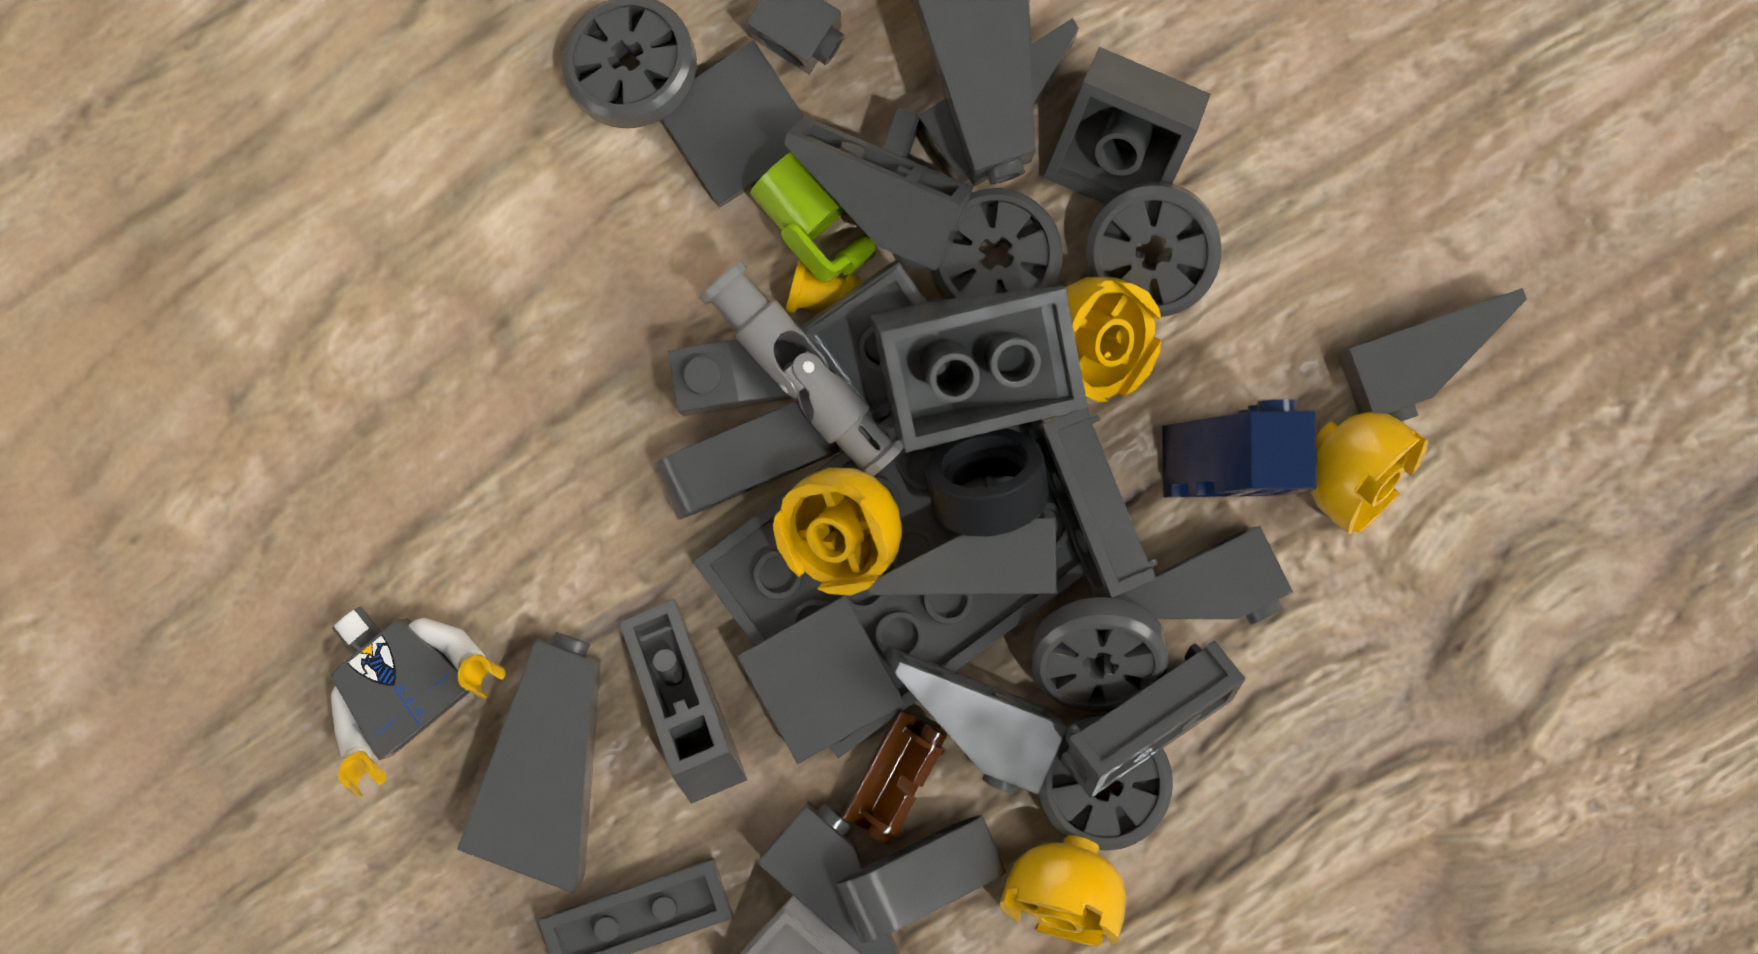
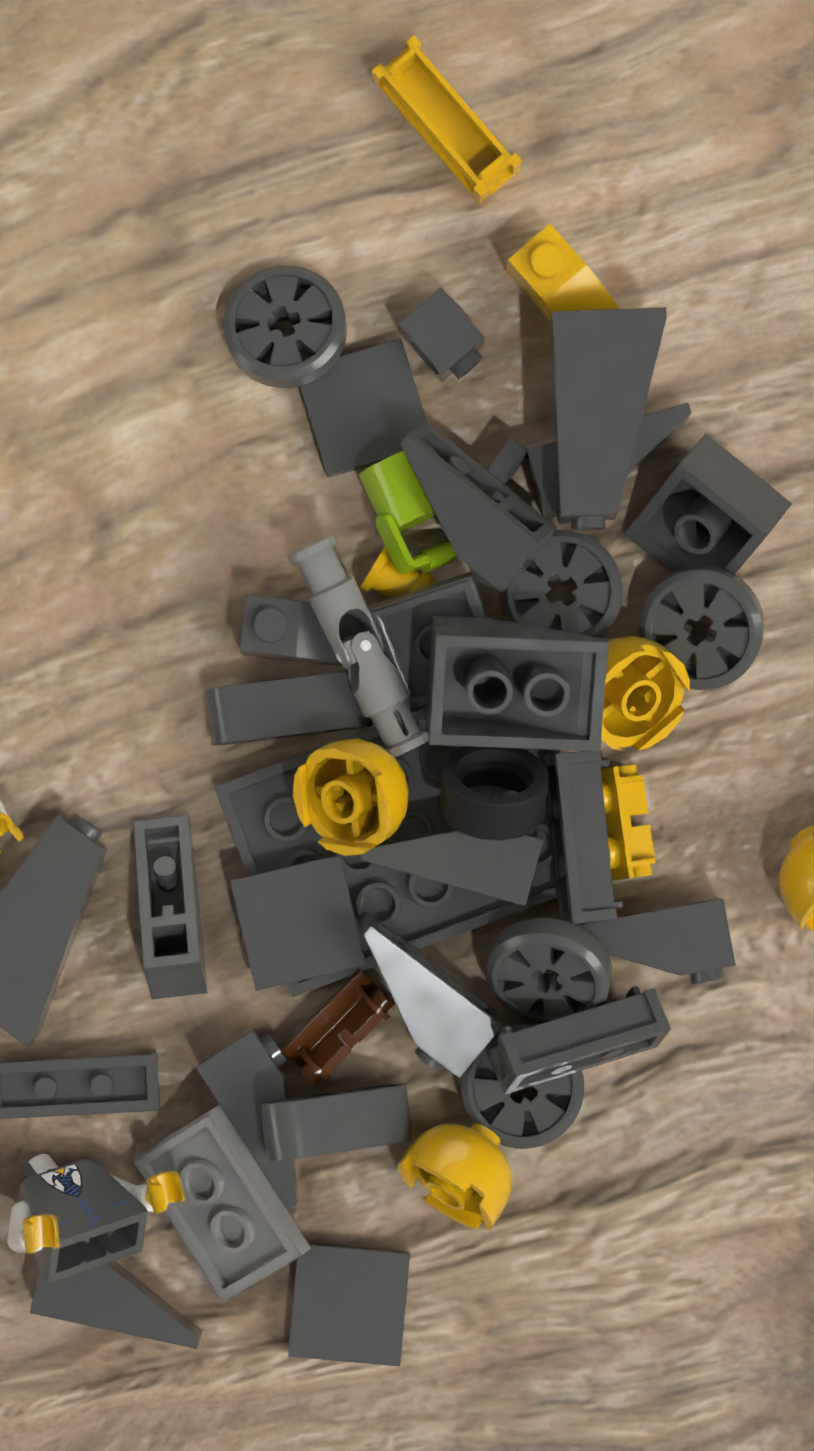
camera: 15 degrees right, 0 degrees up
dark blue wedge [1162,399,1317,498] -> none
none -> yellow hinge [601,764,656,881]

